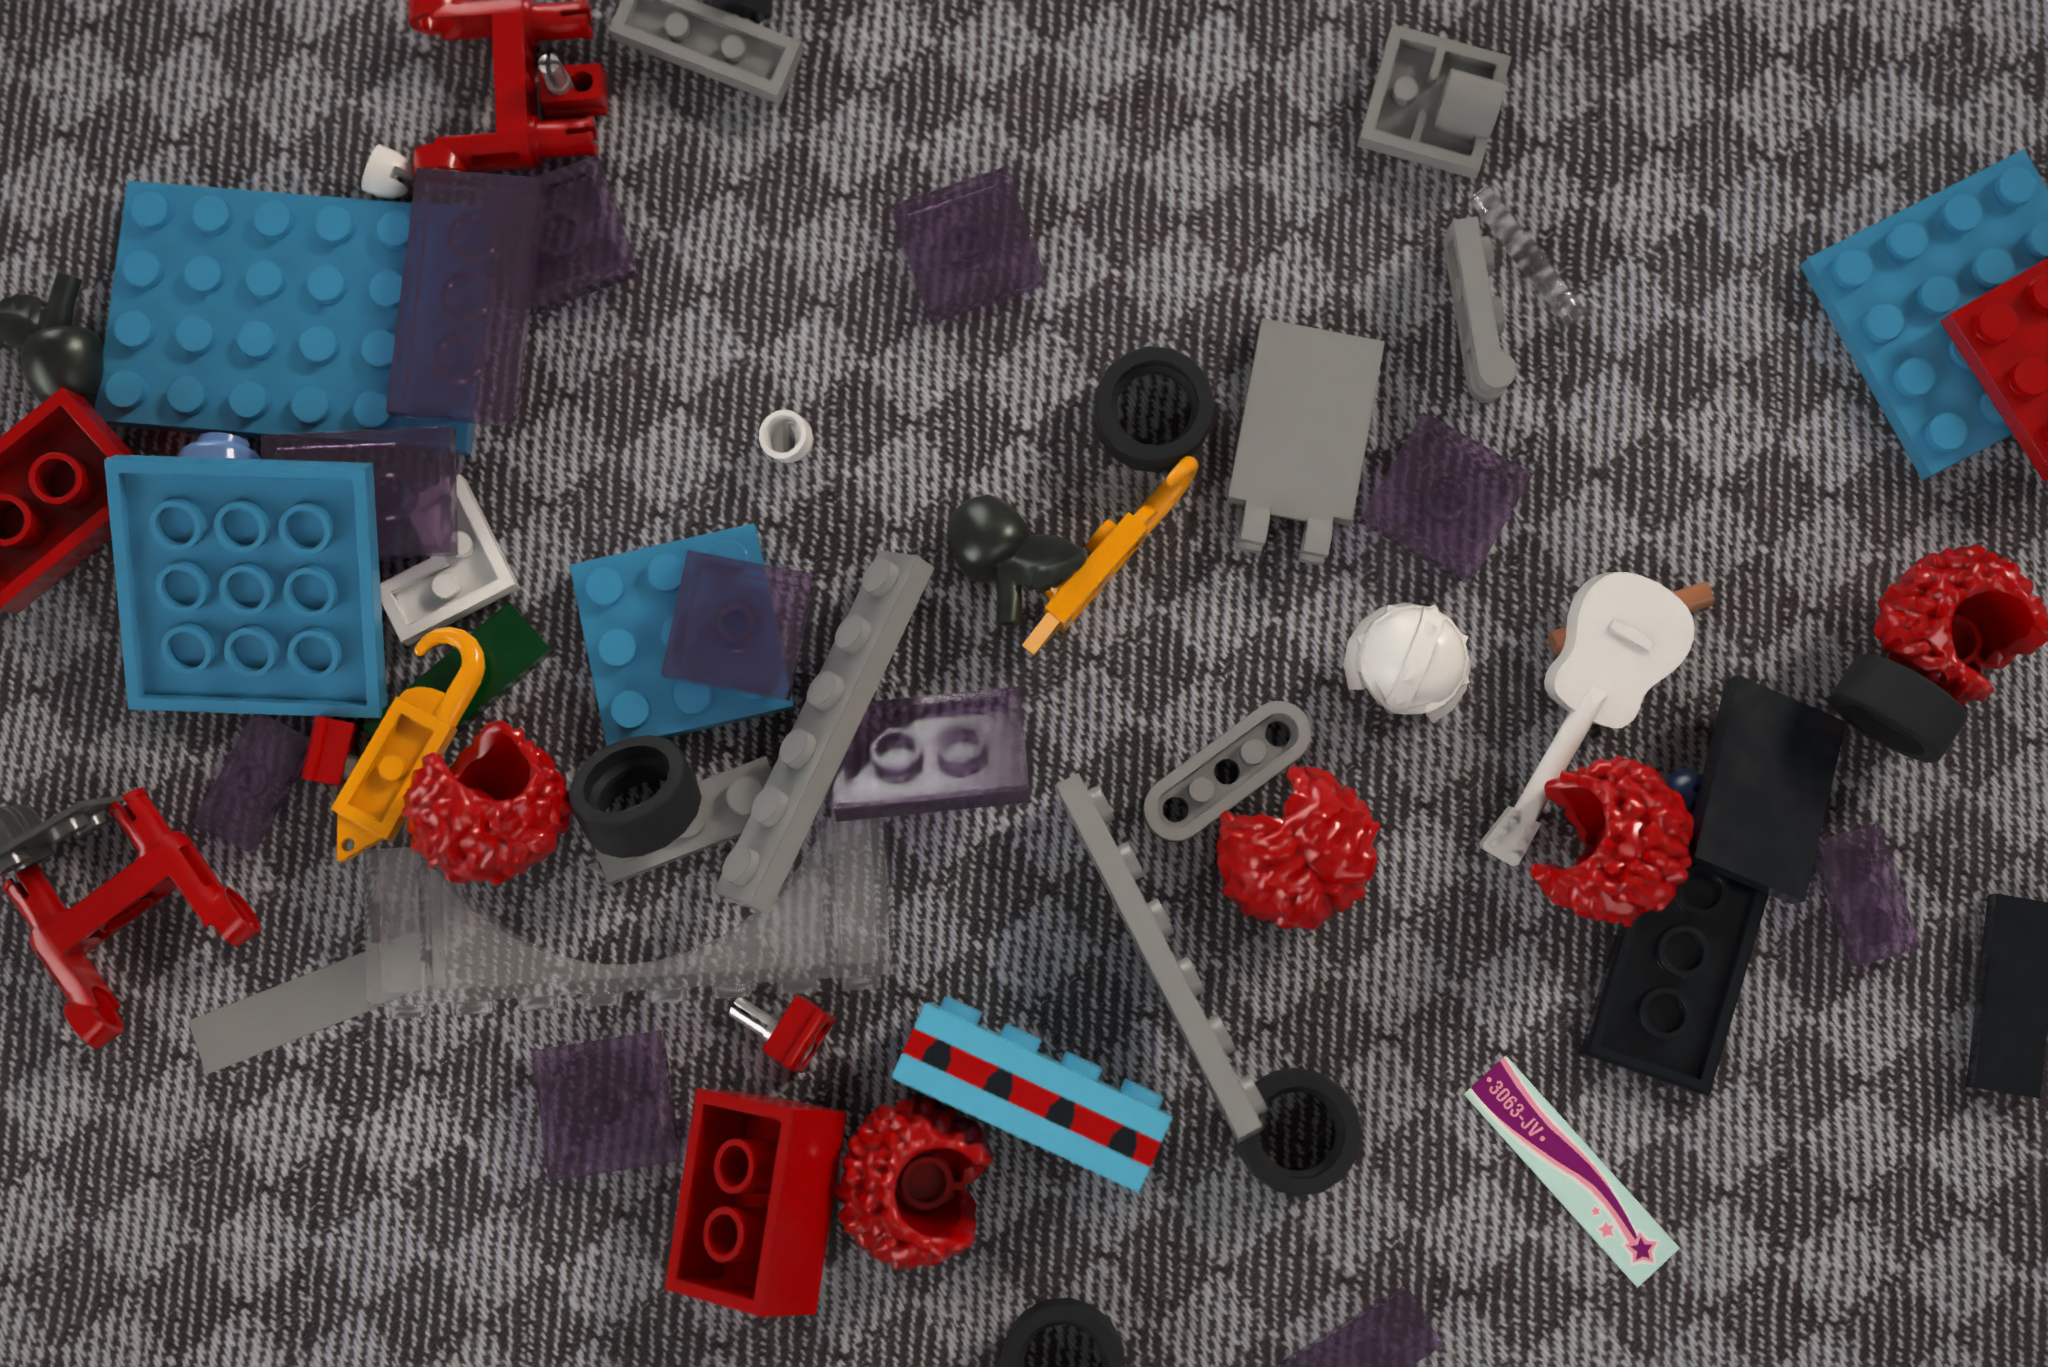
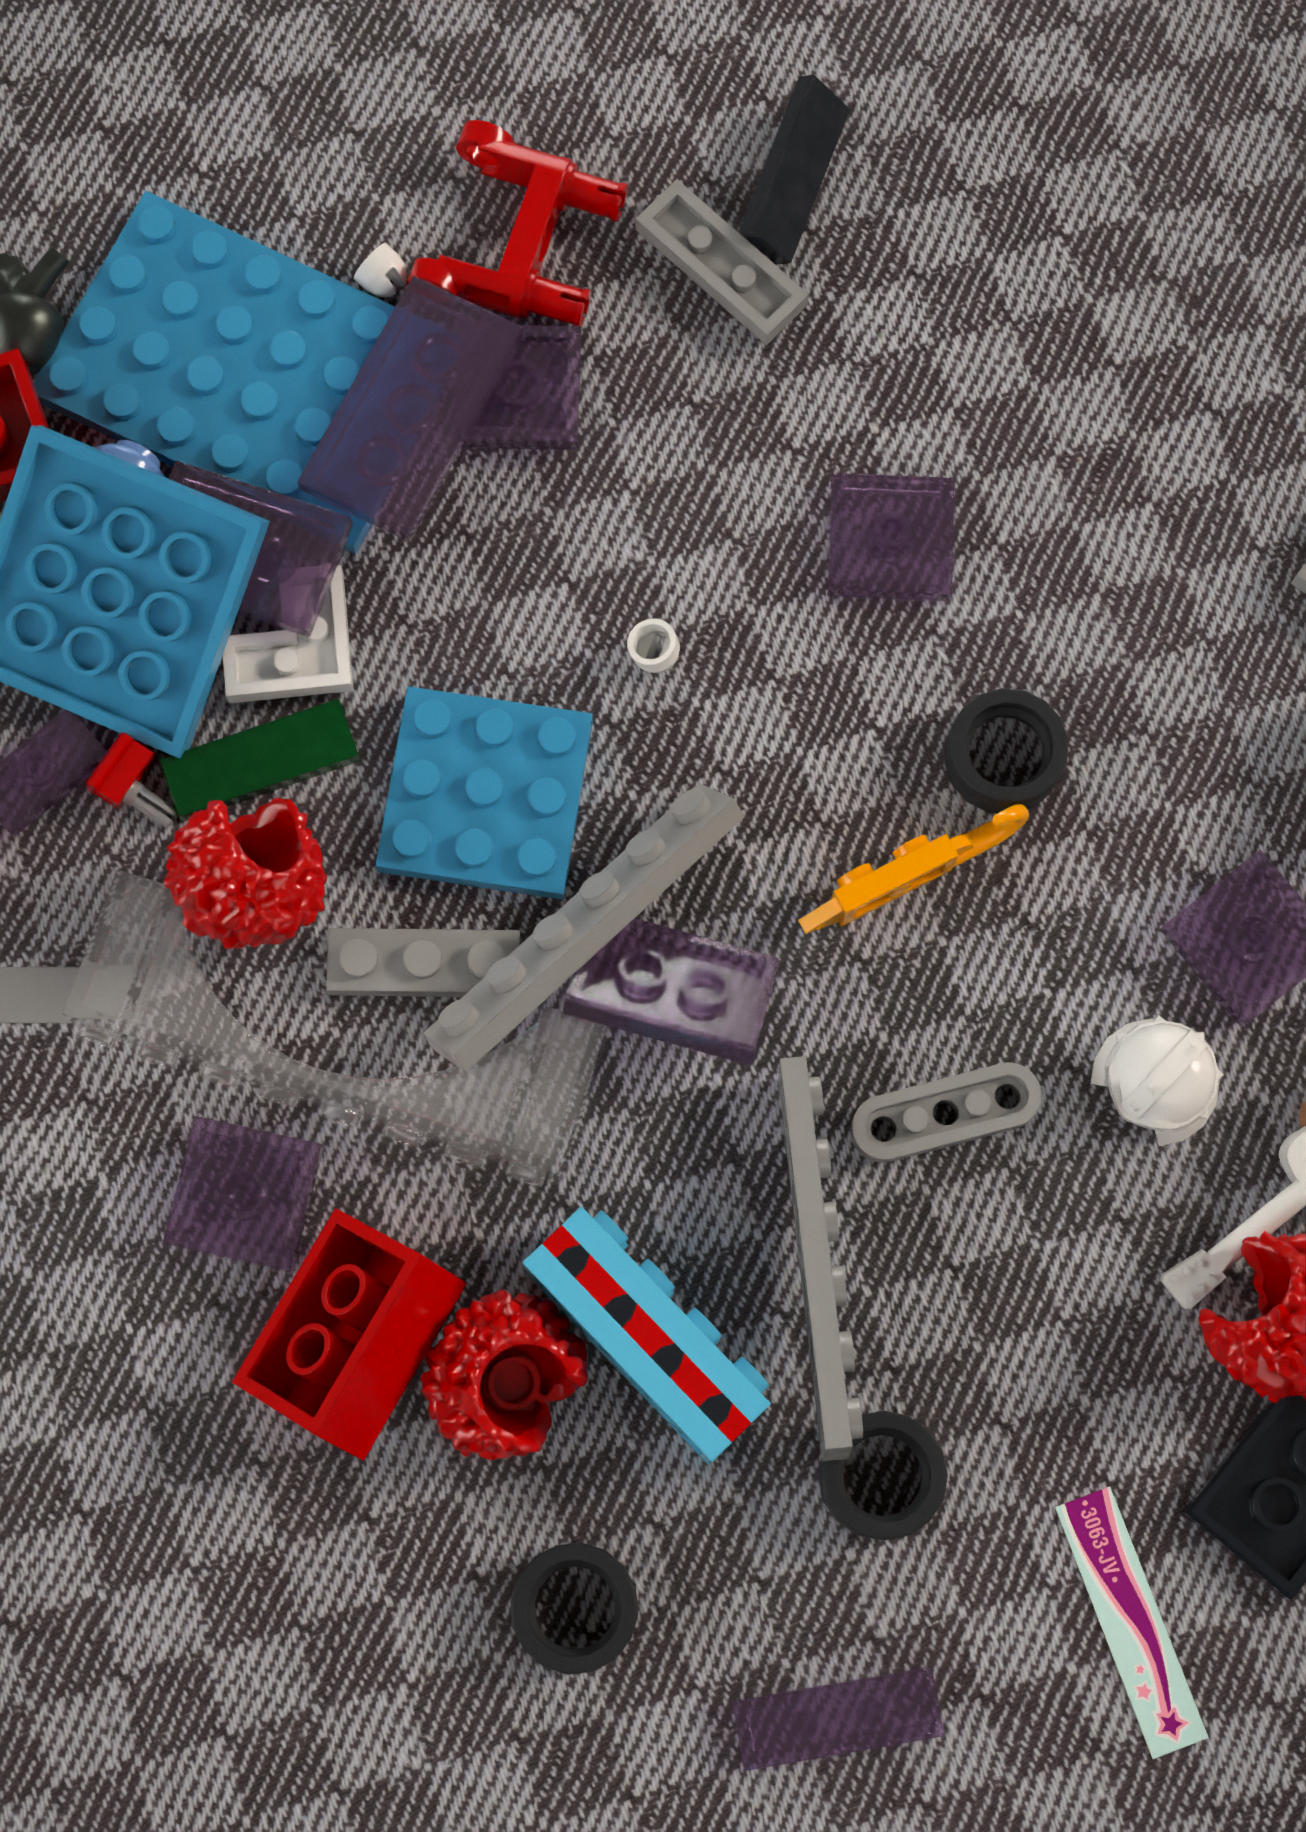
camera: 15 degrees right, 5 degrees down
light orange plate [331,627,486,863] -> none
red piece [538,53,608,119] -> none
black tyre [568,735,702,858] -> none
clear purple plate [661,550,815,702] -> none
red piece [729,995,837,1073] -> none
pearl dark grey piece [948,494,1086,626] -> none
red hair [1217,766,1381,930] -> none
light grey tile [1226,318,1385,566] -> none

